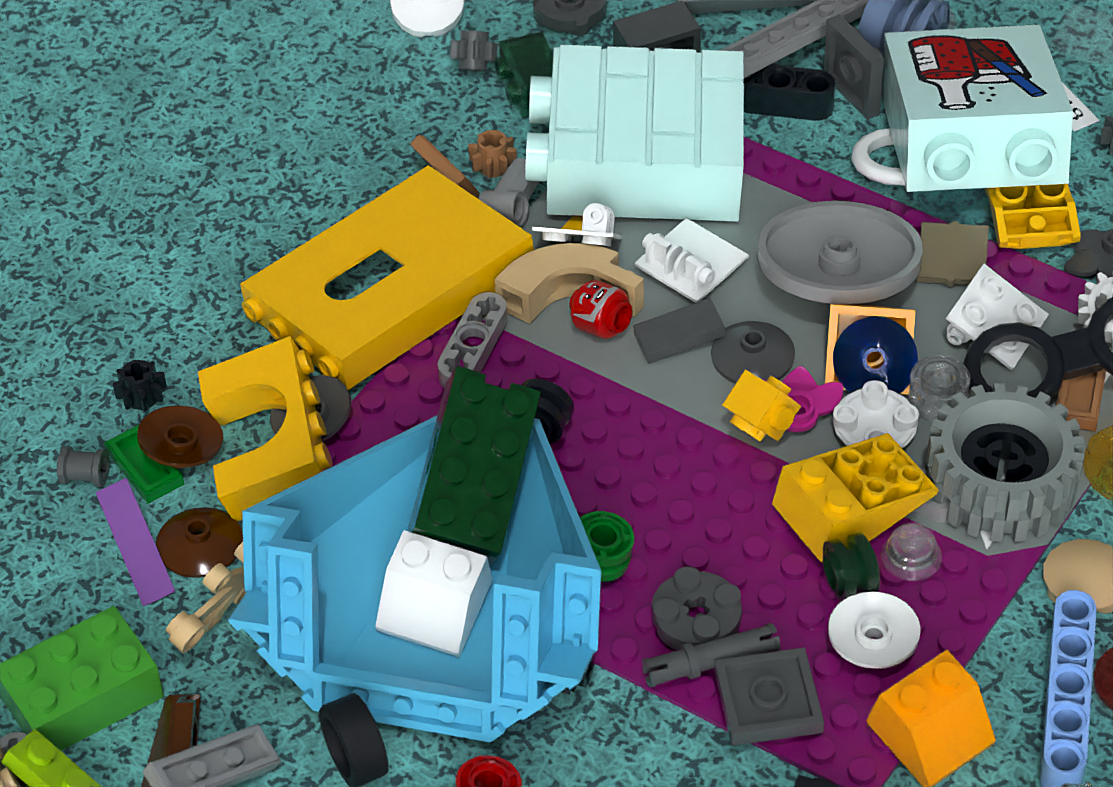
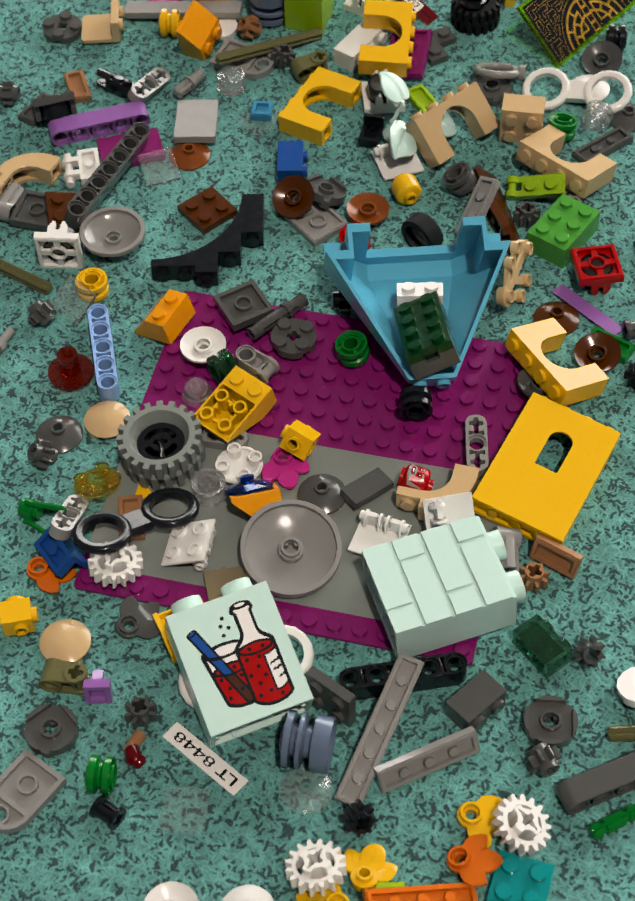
camera: 160 degrees right, 5 degrees up
none -> light grey piece [235,345,280,385]
none -> dark grey gear [513,201,541,228]
none -> red piece [570,244,625,296]

